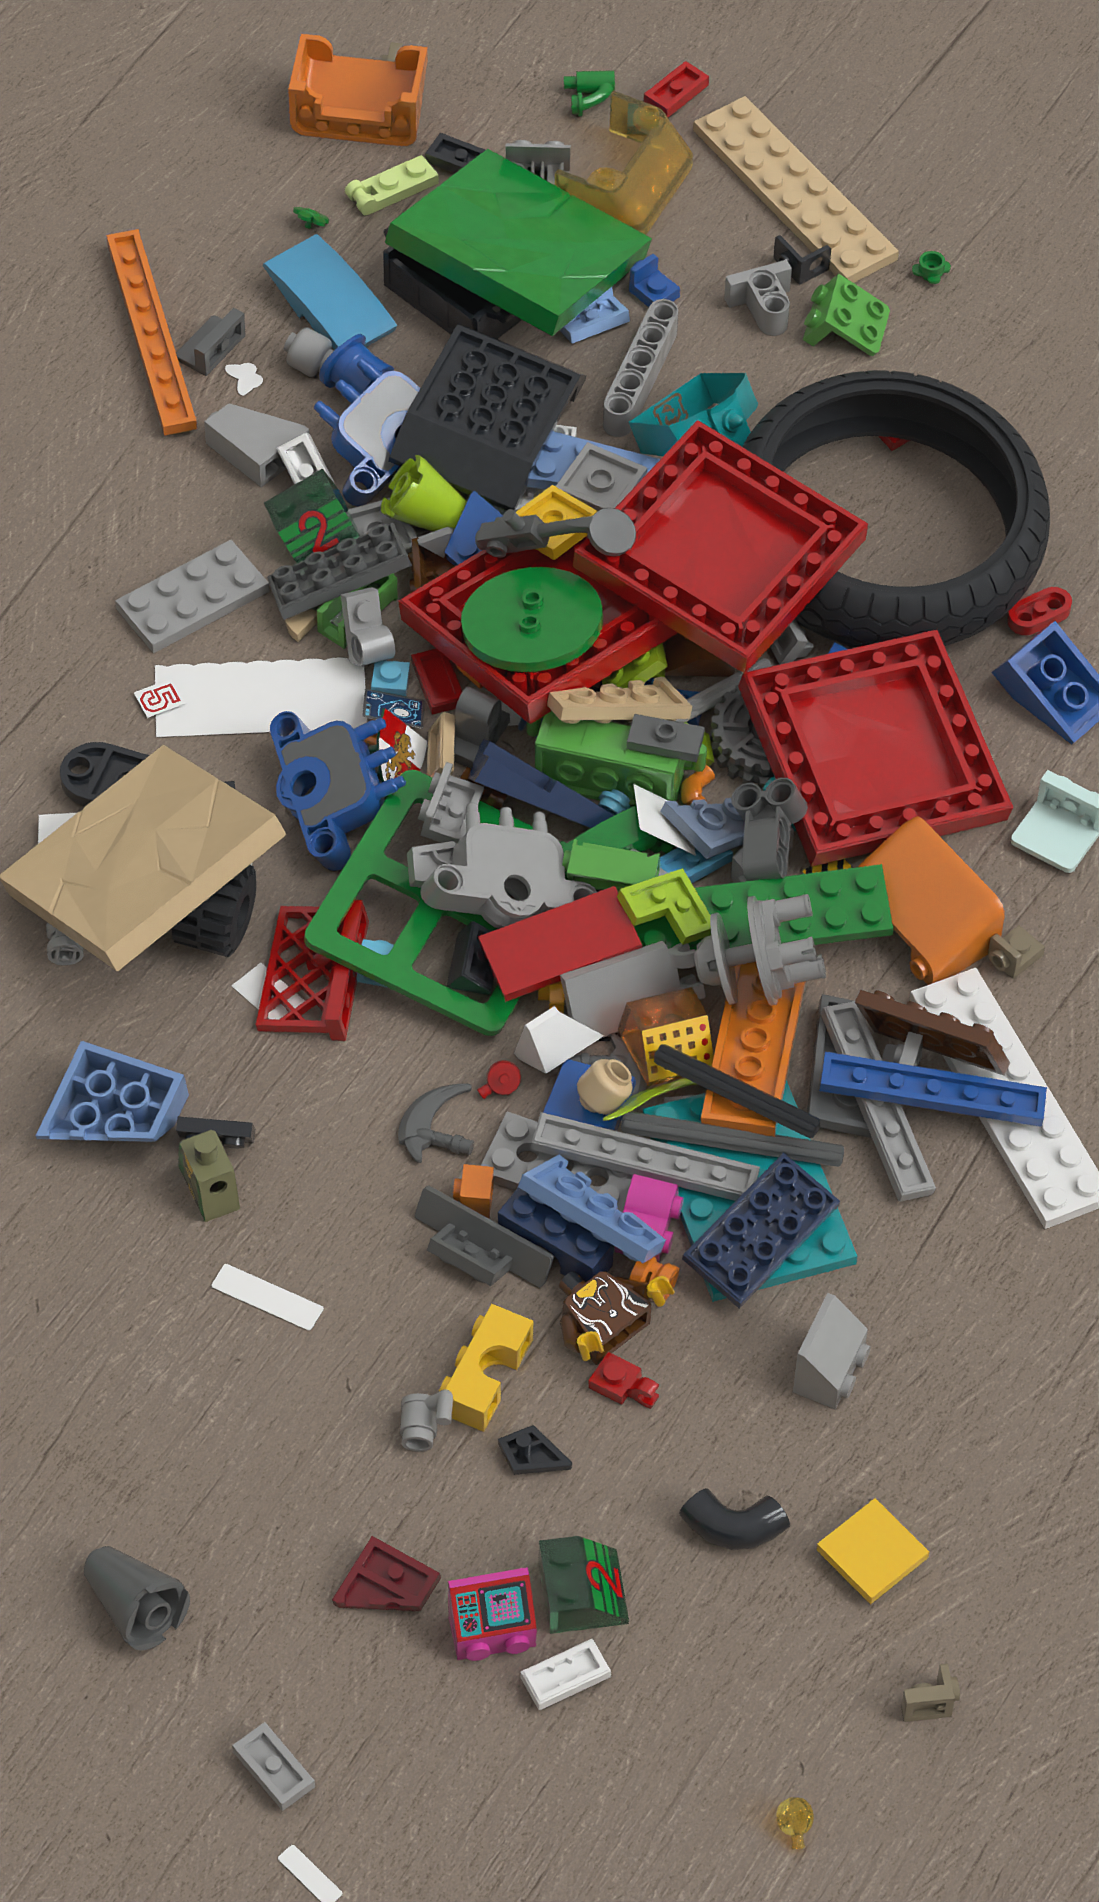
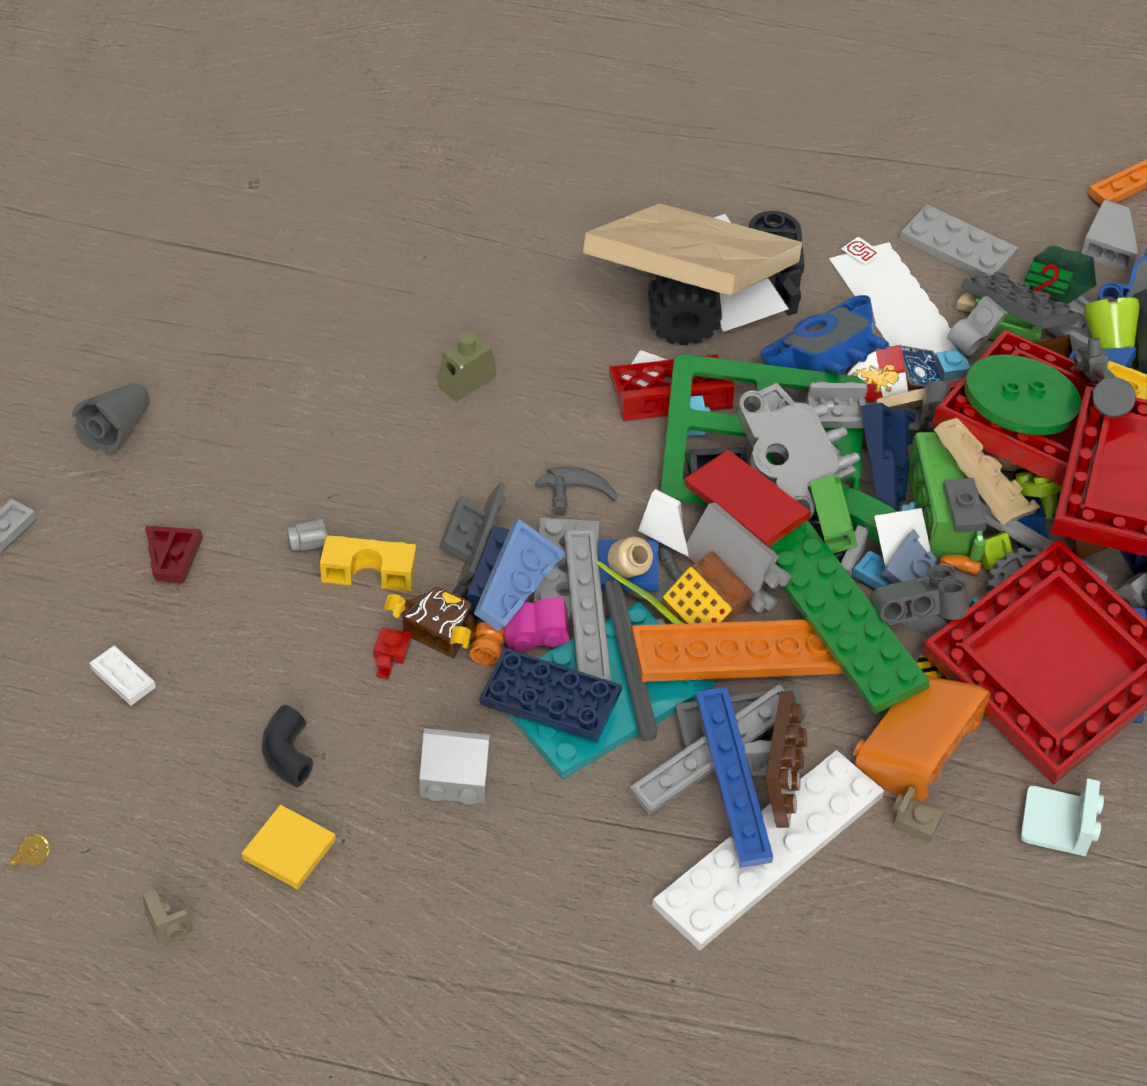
camera: 70 degrees right, 5 degrees down
medium blue wedge [36,1041,189,1142] -> none
black plate [176,1116,256,1148] -> none
white sticker [211,1264,324,1330] -> none
white slope [276,432,340,509] -> none
slope [448,1567,537,1661] -> none
orange plate [453,1164,494,1219] -> none
red piece [477,1060,521,1099] -> none
black piece [498,1425,572,1475] -> none
clear green slope [538,1536,629,1634] -> none
lime plate [617,868,711,945] -> none
black axle [654,1044,820,1138] -> none
light grey piece [694,894,826,1006] -> none

